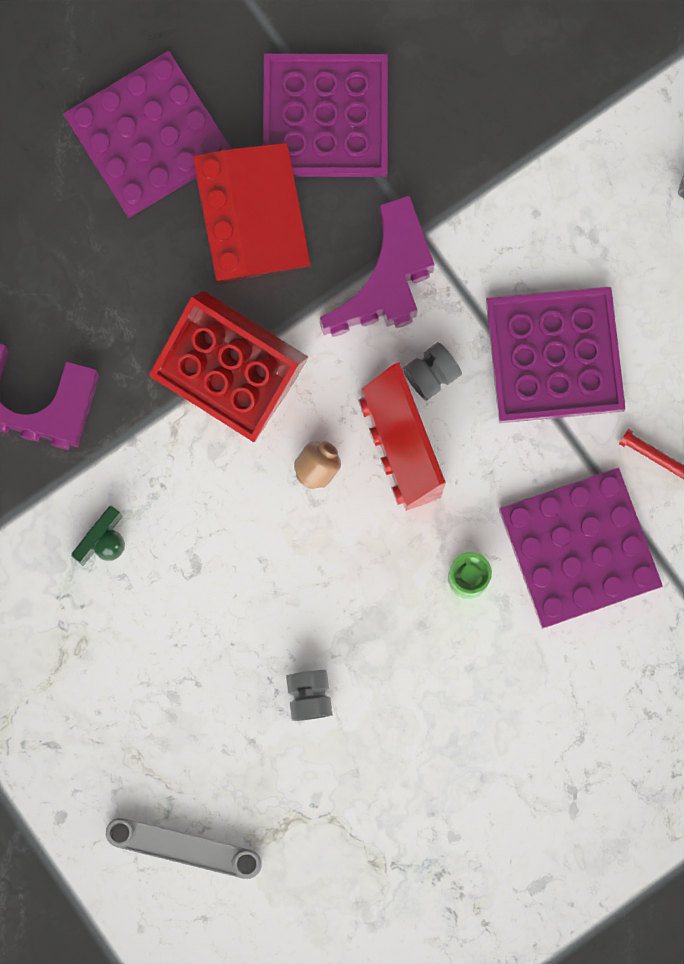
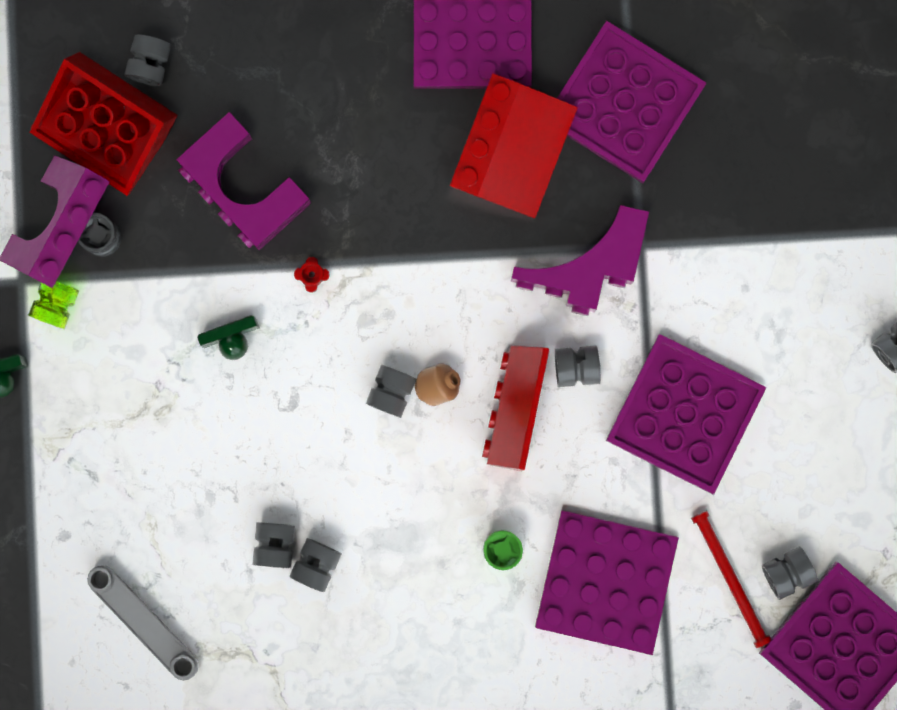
camera: 35 degrees right, 5 degrees up
red slope [149,290,309,442] -> none
none -> dark grey wheel [252,522,295,568]
none -> red plate [294,257,330,293]
none -> dark grey wheel [365,365,417,418]

